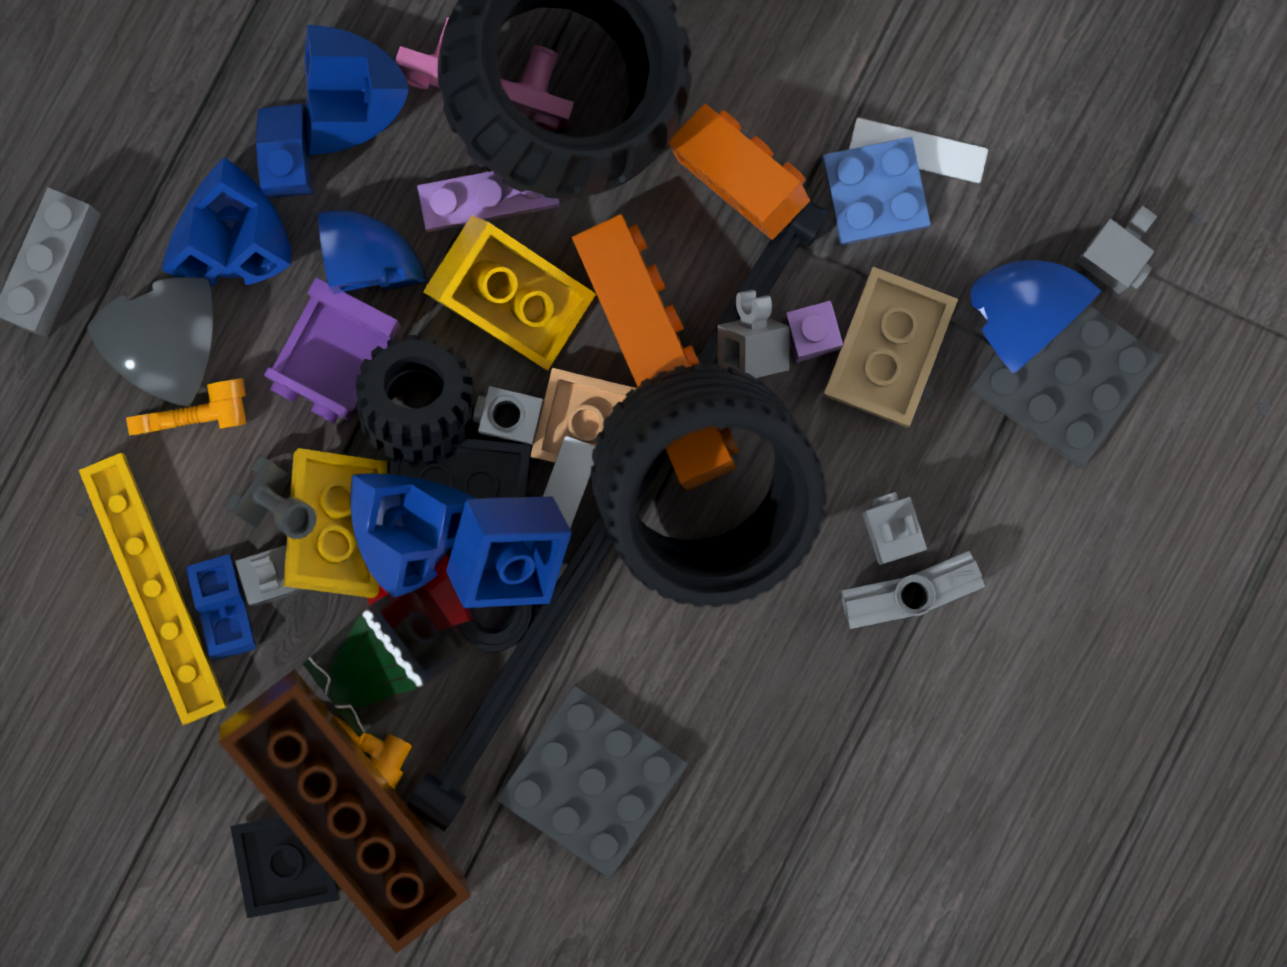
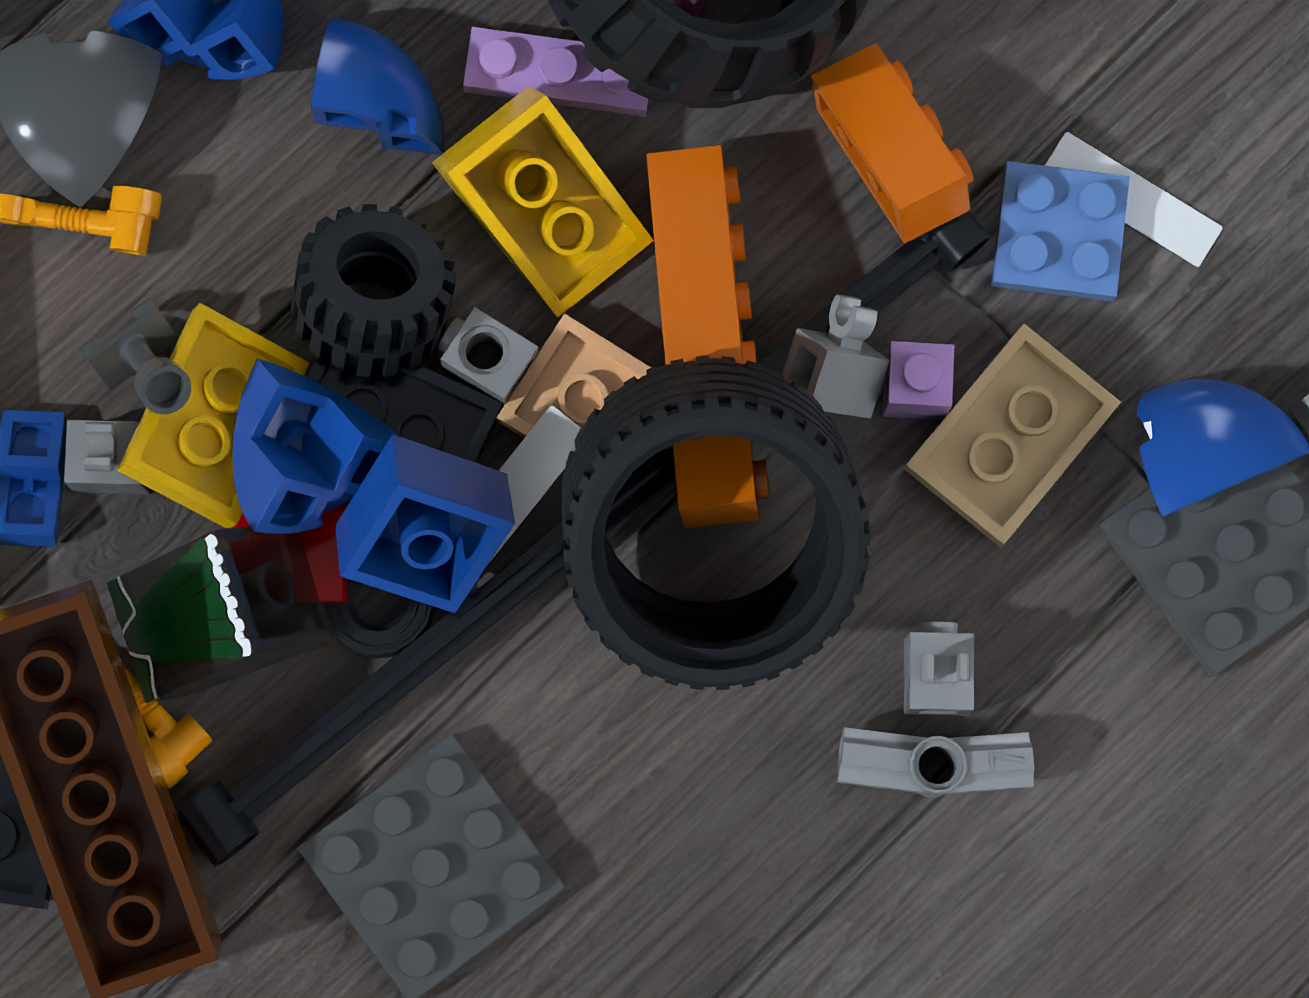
camera: 15 degrees right, 5 degrees down
medium lavender panel [264,278,401,424] -> none

